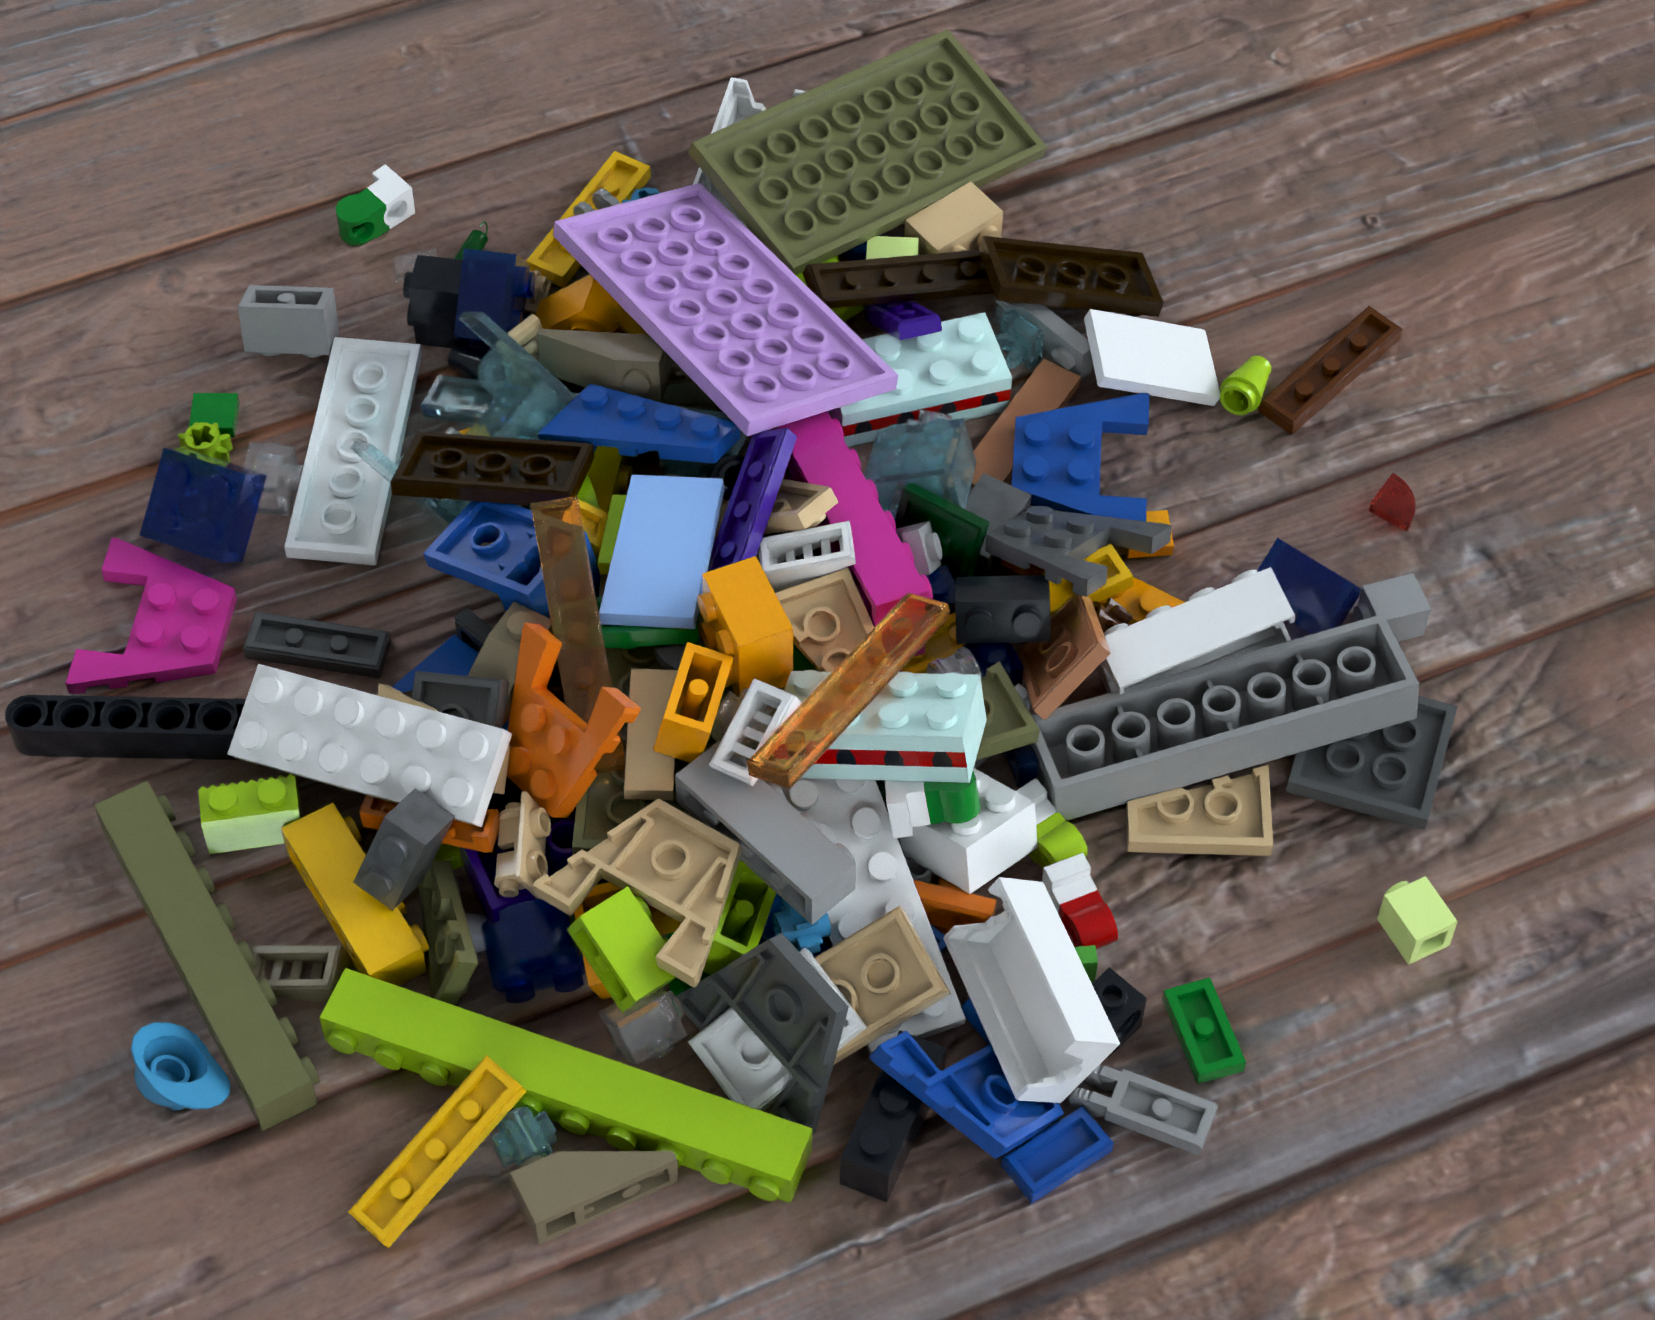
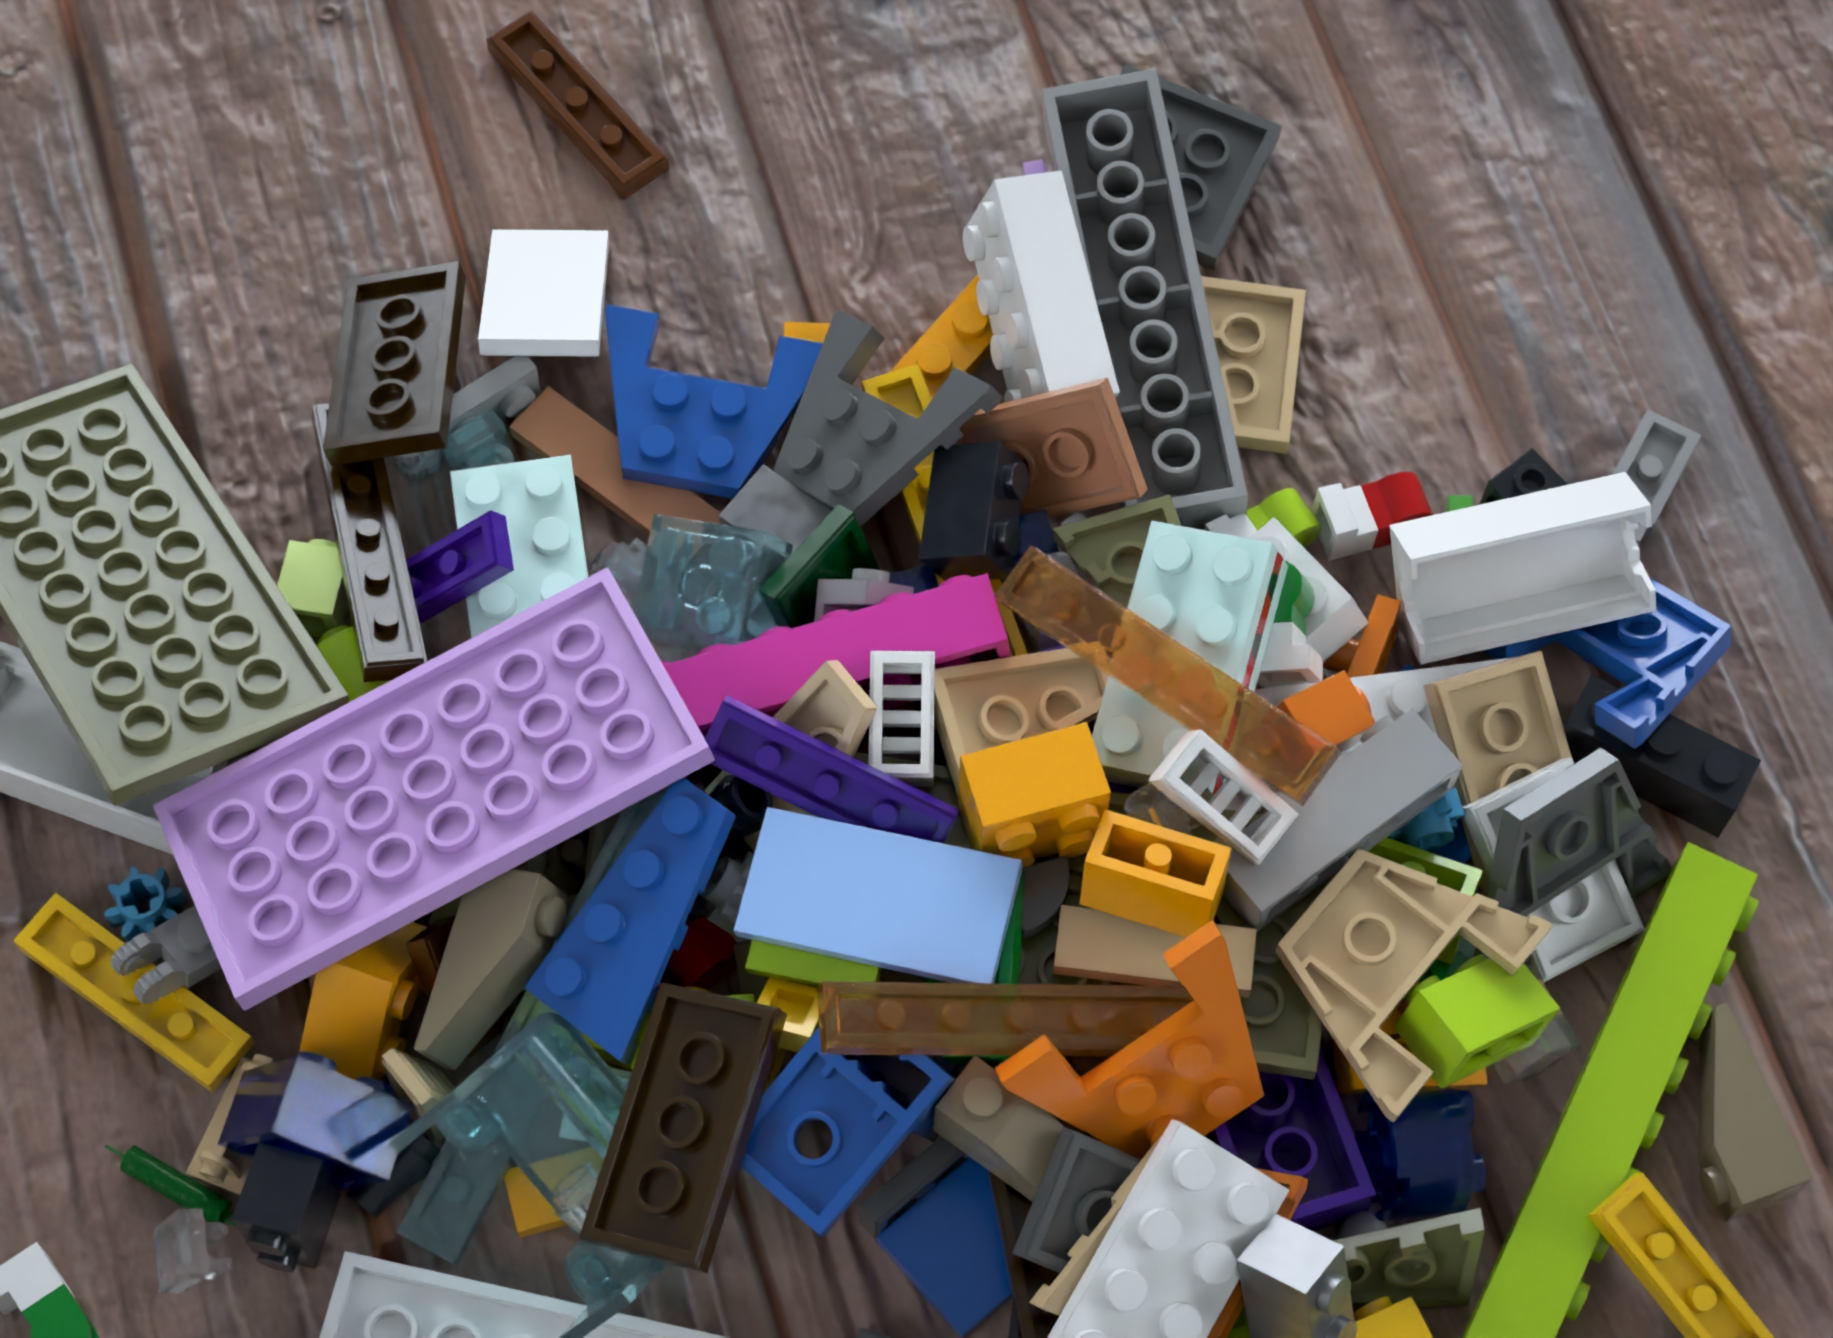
camera: 85 degrees left, 10 degrees up
clear light blue gear [492,1107,558,1167] -> none
tan hinge [494,791,551,900] -> none
tan brick [904,182,1003,255] -> none
blue tile [1001,1106,1114,1204] -> none
green plate [1162,977,1246,1084] -> none
lime cone [1220,355,1271,415] -> none
clear blue brick [1257,538,1362,634] -> none
light grey brick [1354,573,1431,642] -> none
clear red tile [1369,473,1416,532] -> none
yellowish green brick [1377,876,1458,965] -> none
none -> orange brick [1262,670,1375,776]

